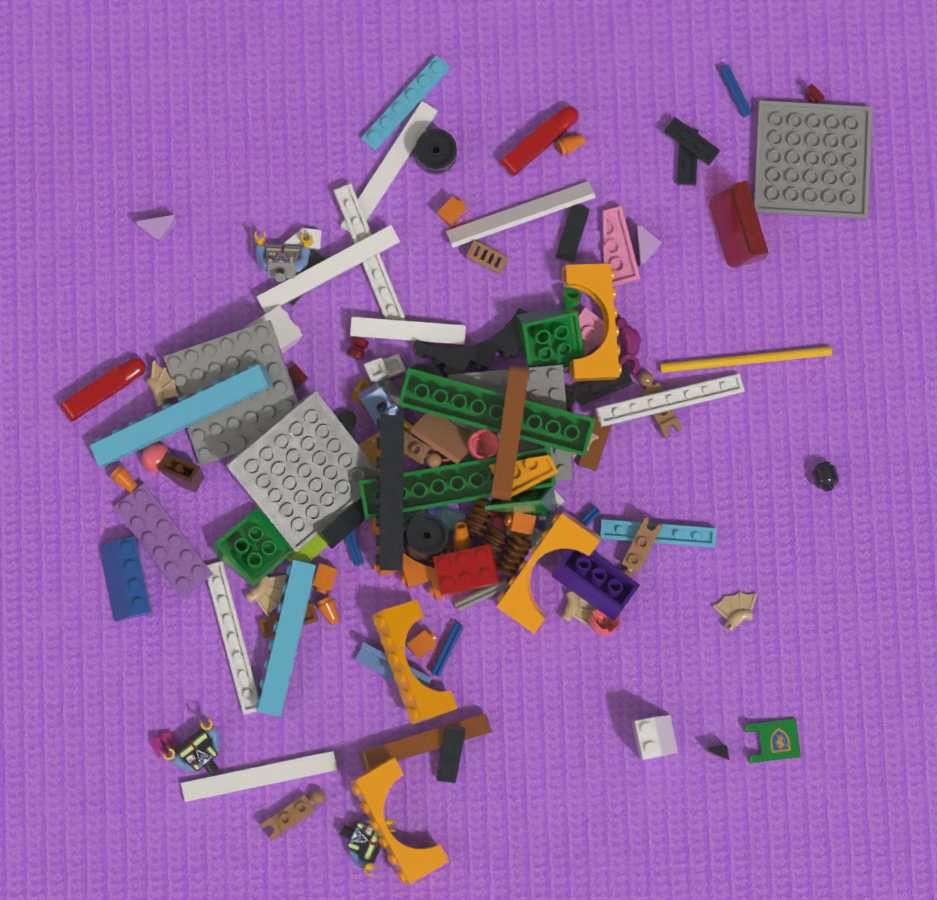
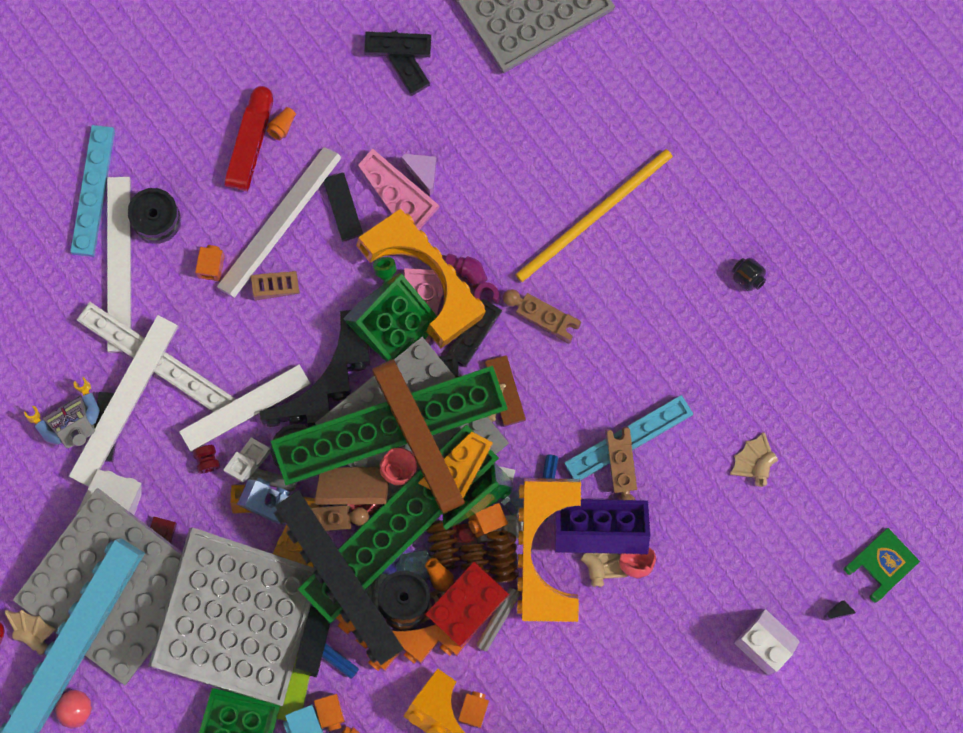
camera: 35 degrees left, 5 degrees down
reddish brown slope [158,453,205,493] -> none
white slope [282,228,321,250] -> none
black plate [338,411,357,430] -> none
blue axle [431,622,463,677] -> none
white tile [595,373,745,427] -> none
clear red windscreen [709,180,769,268] -> none

